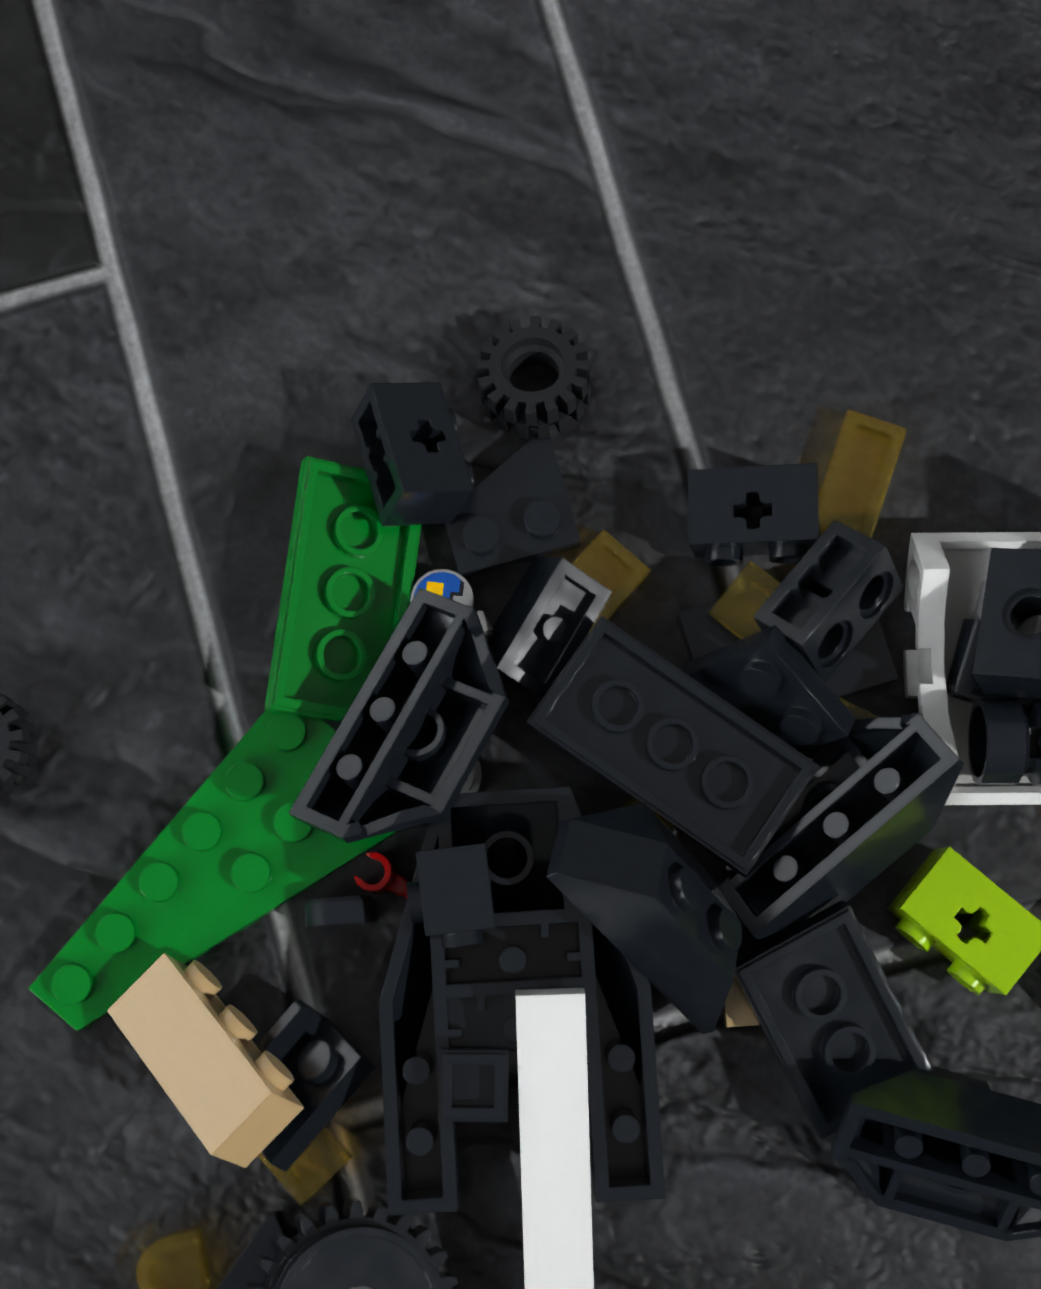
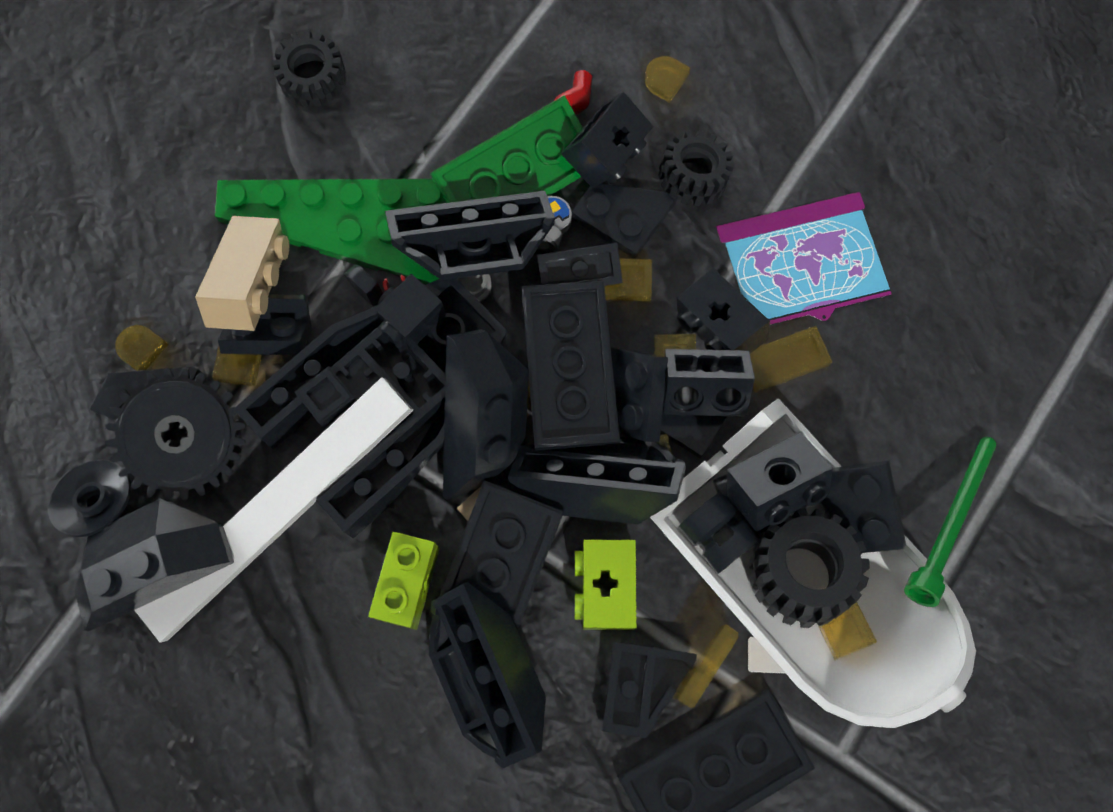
camera: 50 degrees right, 5 degrees down
none -> lime brick [368,532,440,630]
none -> red arm [554,70,592,115]
none -> clear yellow tile [645,56,690,103]
none -> sticker [716,192,891,325]

